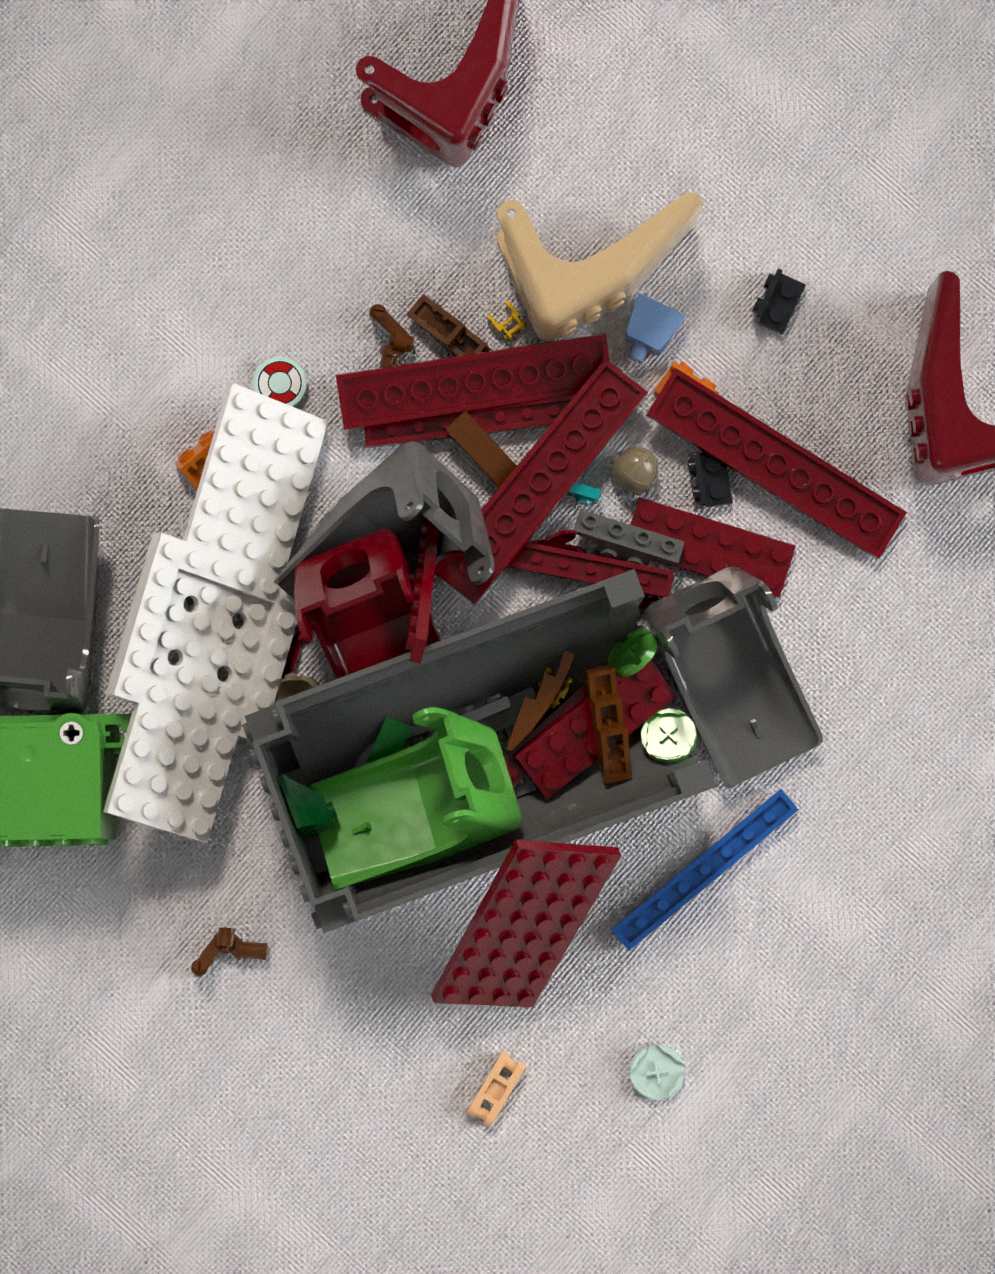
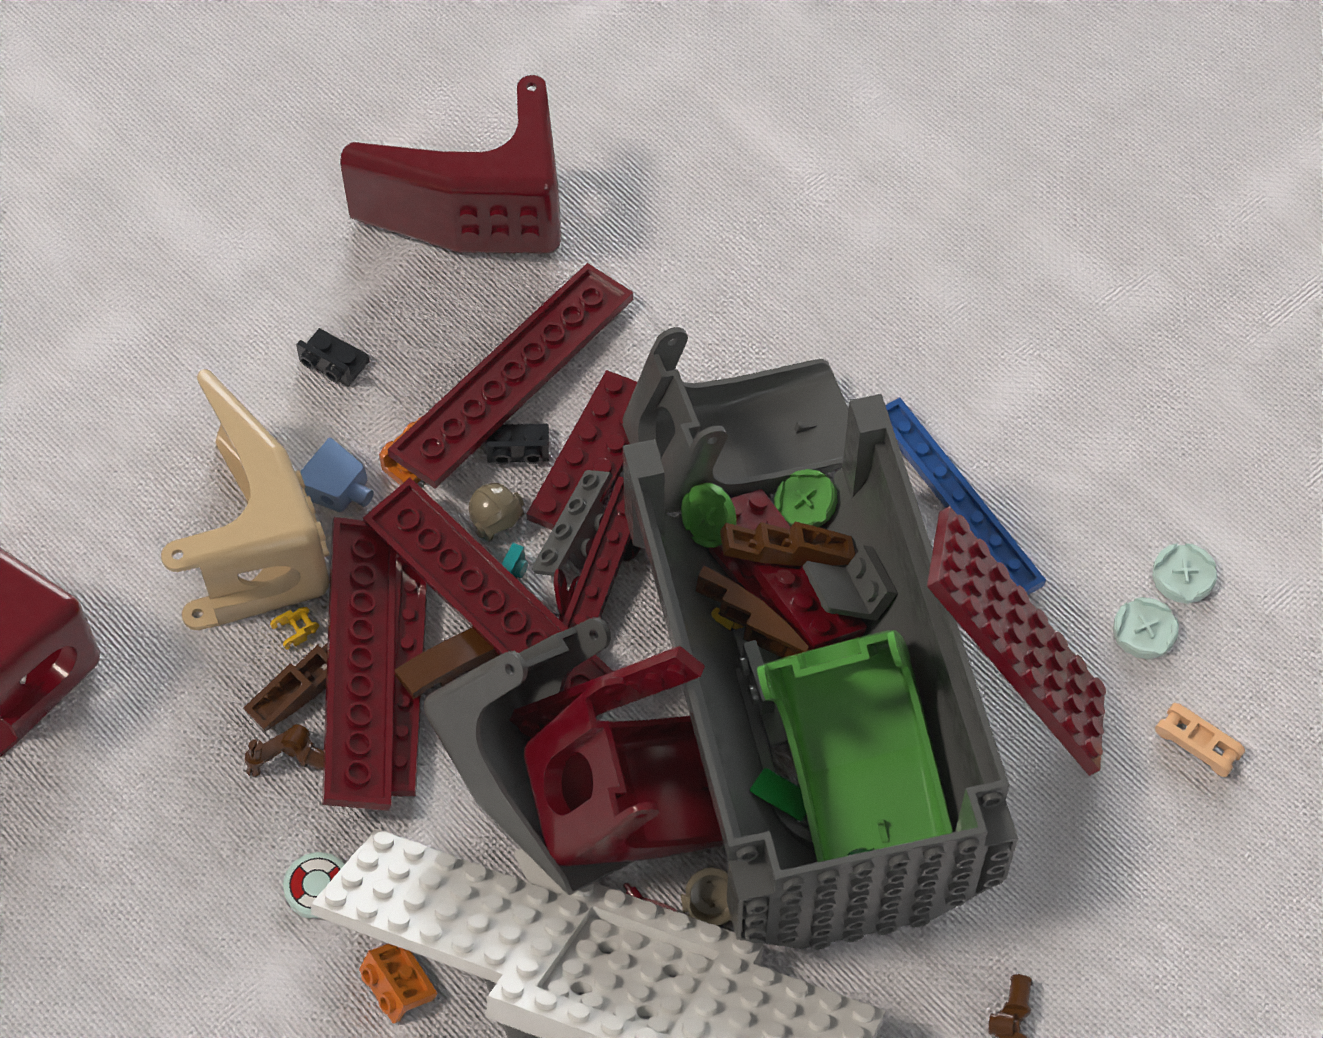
camera: 80 degrees left, 25 degrees down
none -> dark grey bracket [803,545,898,621]
none -> light aqua tile [1113,597,1179,659]

